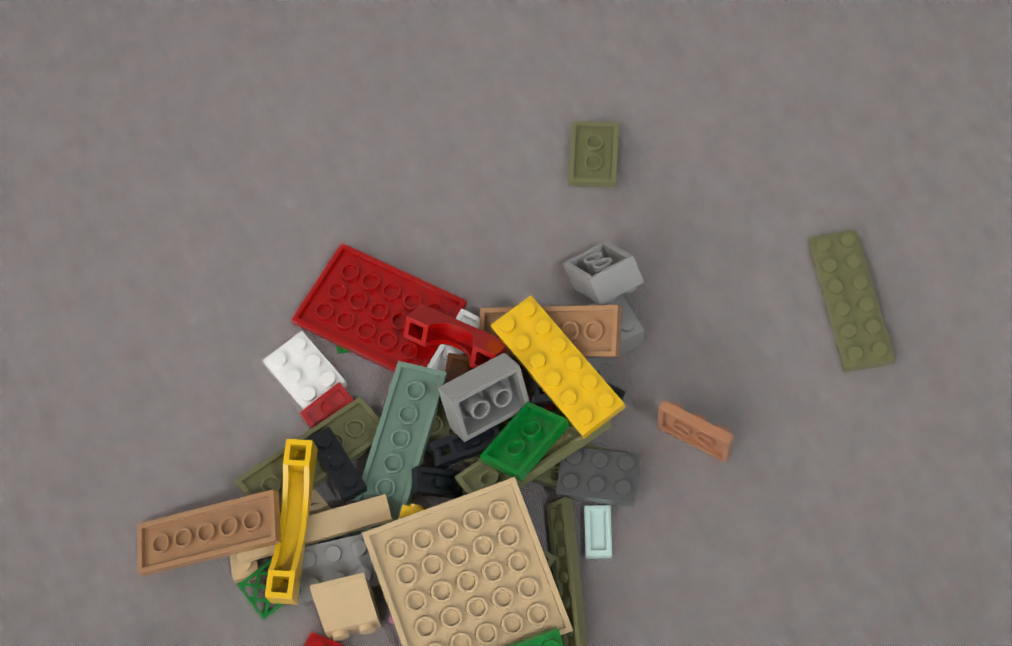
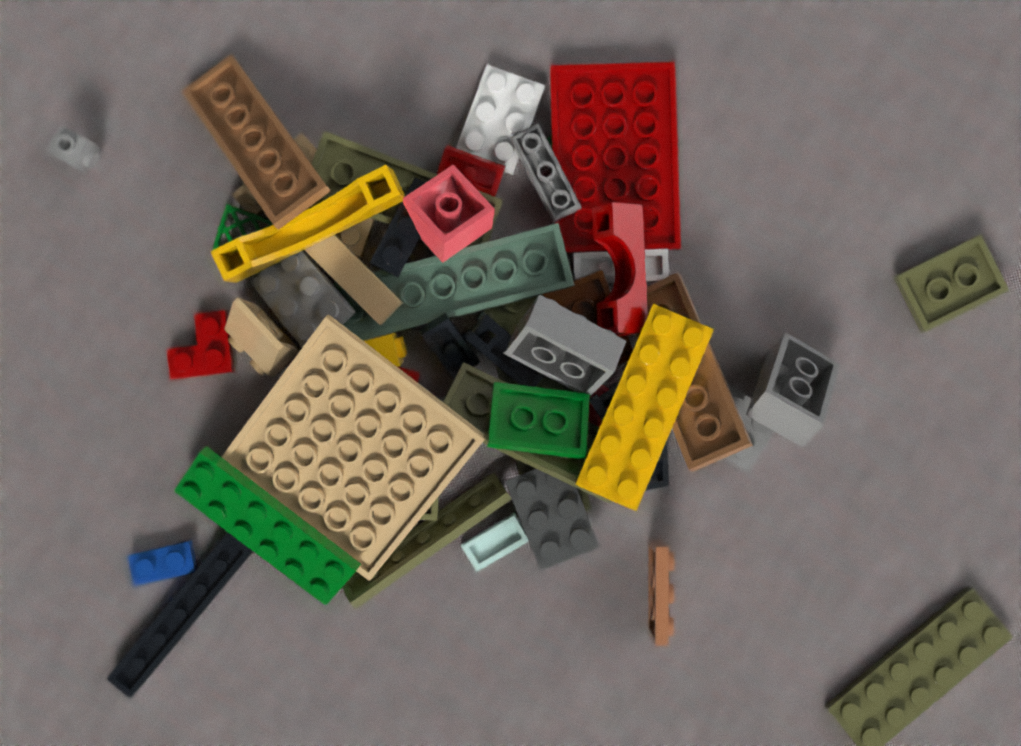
camera: 50 degrees right, 25 degrees up
none -> coral slope [403,165,495,263]
none -> light grey tile [510,123,582,223]

